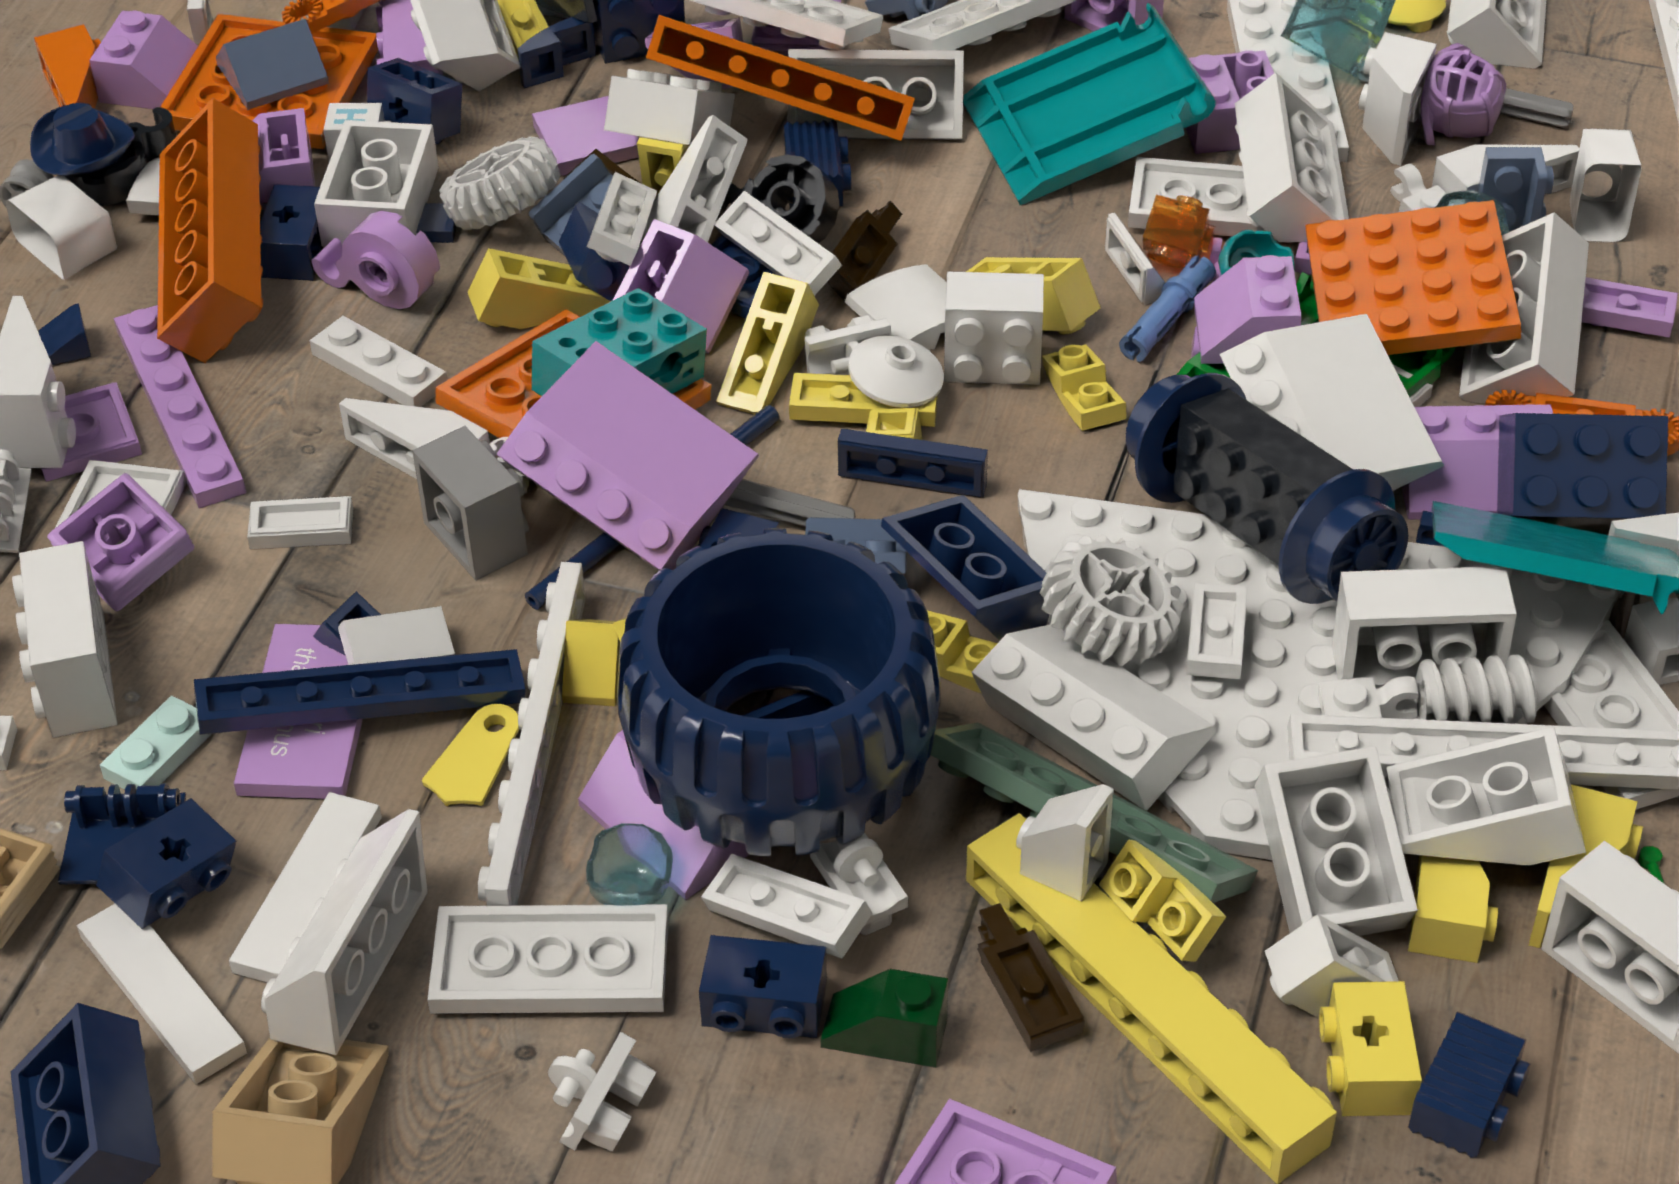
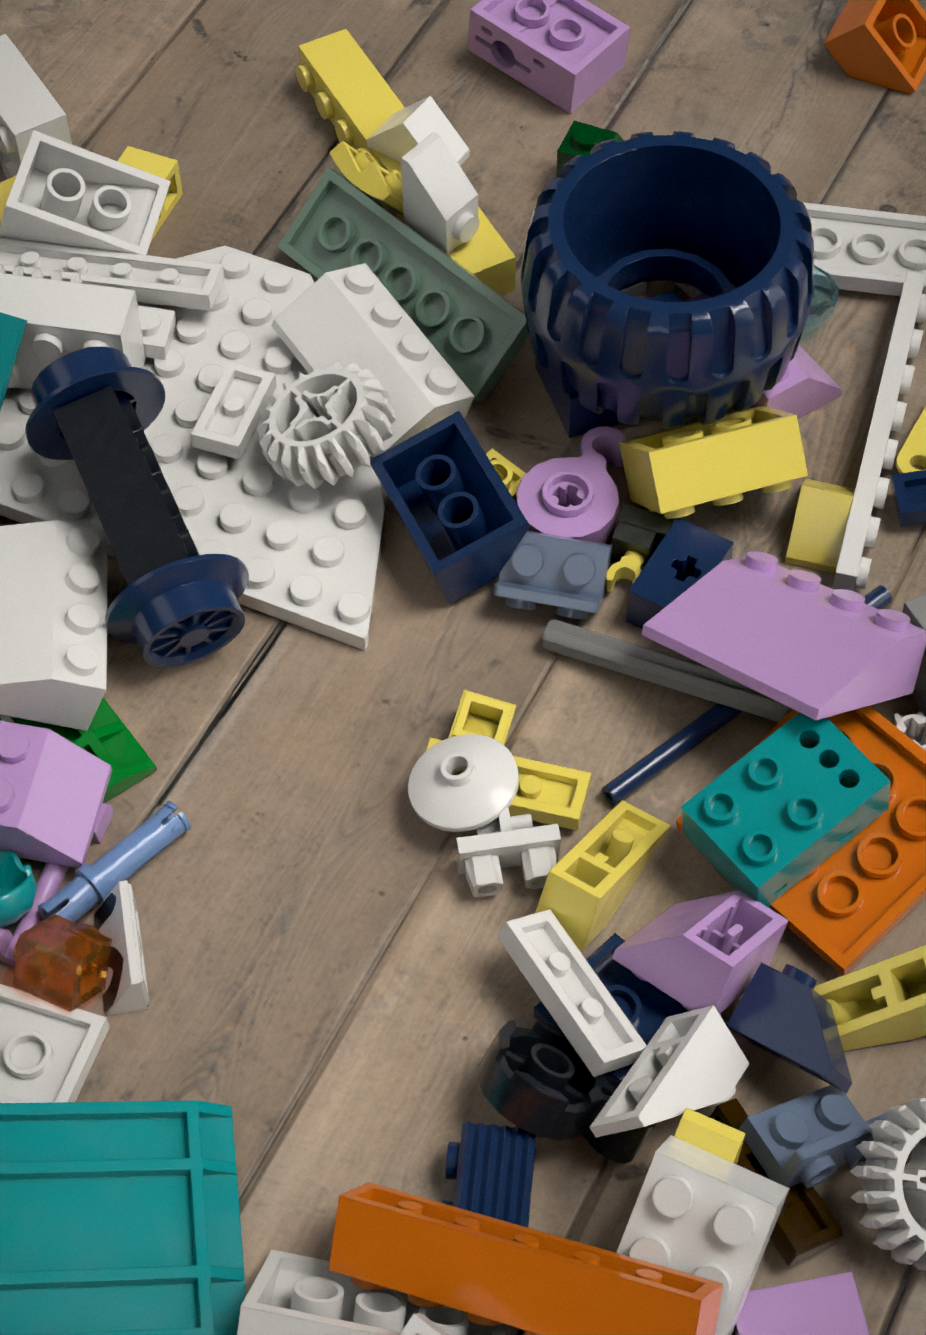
camera: 170 degrees left, 10 degrees up
white hips [548,1032,656,1152] -> none
white plate [587,172,657,266] -> none
dark brown hinge [827,201,902,301] -> none
dark blue tile [838,428,988,497] -> none
white slope [845,264,947,350] -> none
white brick [944,271,1044,385] -> none
light yellow slope [966,257,1100,334] -> none
dark brown hinge [977,903,1085,1052] -> none
light yellow slope [1042,344,1127,431] -> none
white brick [1255,746,1418,936] -> none
white slope [1265,914,1399,1017] -> none
light yellow brick [1319,981,1422,1116] -> none
dark blue brick [1408,1012,1531,1158] -> none
none -> white slope [367,96,470,166]

